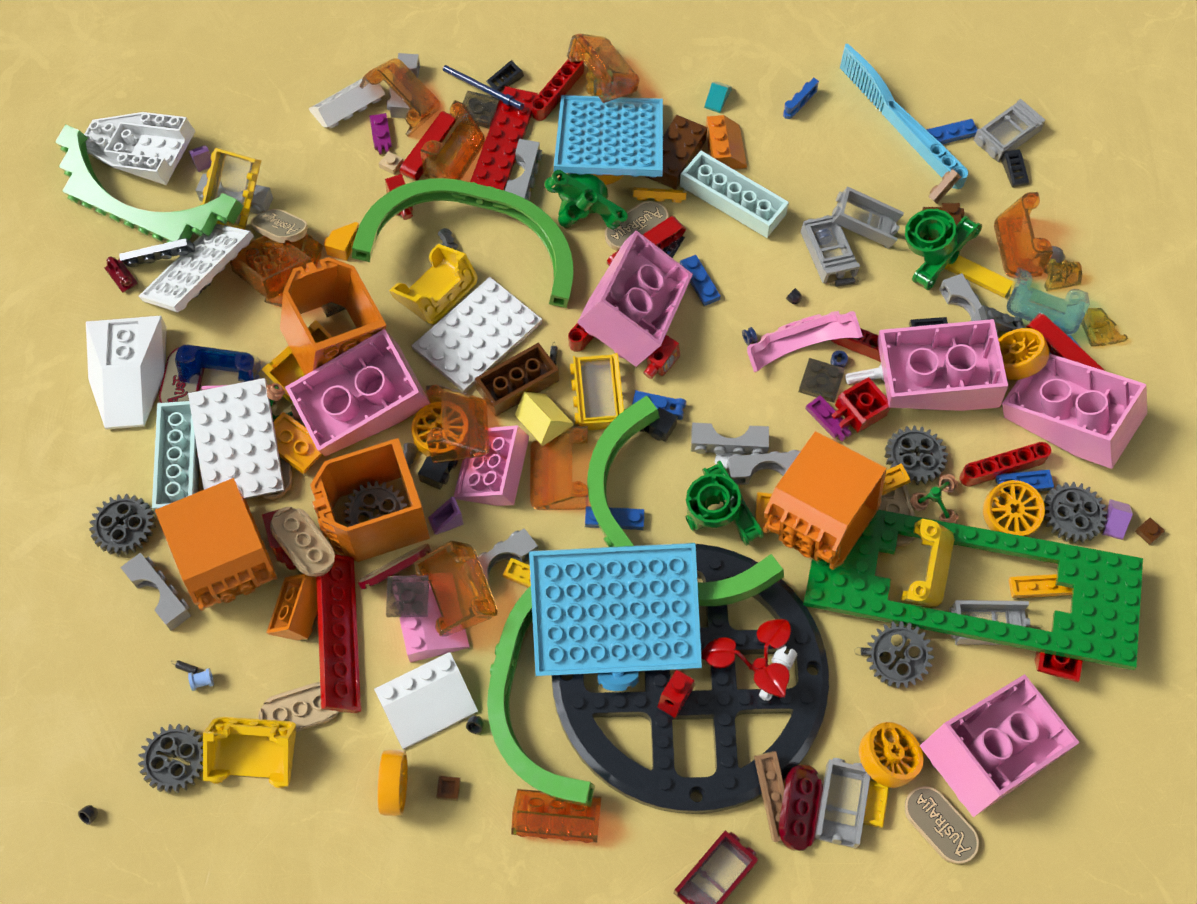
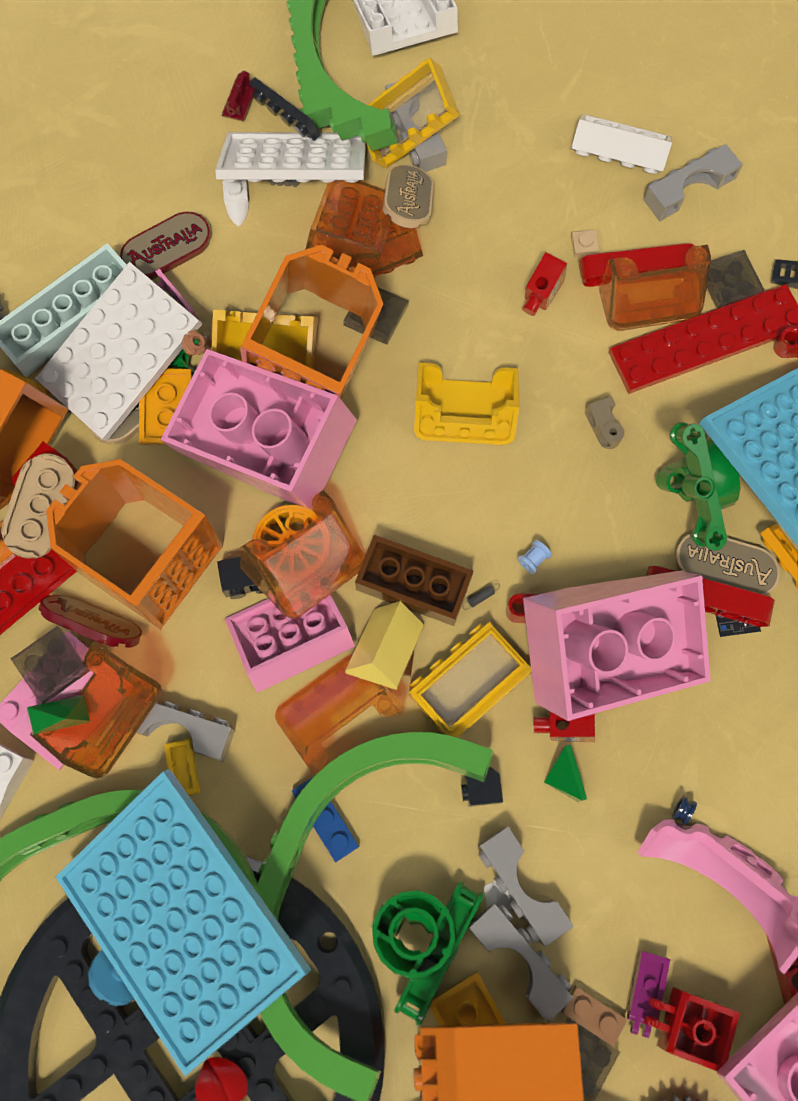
camera: 55 degrees right, 10 degrees up
white wedge [86,316,167,430] -> none
clear blue windscreen [175,345,261,383] -> none
medium lavender slope [189,145,212,172] -> none
light orange slope [324,222,359,261] -> none
dark grey gear [344,481,407,527] -> none
bright green arch [352,178,573,308] -> none
clear orange windscreen [360,58,440,137] -> none
magenta hinge [369,113,392,155] -> none
dark grey piece [403,442,418,469] -> none
white plate [412,277,542,394] -> none
medium lavender slope [428,497,463,534] -> none
dark grey piece [438,228,458,250] -> none
dark blue bar [443,65,524,110] -> none
light grey arch [505,139,542,201] -> none
blue plate [632,390,687,420] -> none
red torso [657,670,695,718] -> none
blue plate [680,255,721,306] -> none
black hinge [786,288,802,304] -> none
clear smoke plate [798,358,845,403] -> none
dark blue bush [830,350,848,369] -> none
white piece [845,364,884,384] -> none
none -> green slope [27,695,90,735]
none -> white plate [222,179,249,226]
none -> light blue bush [517,540,552,574]
none -> green slope [544,745,587,802]
none -> dark tan leg [585,396,624,449]

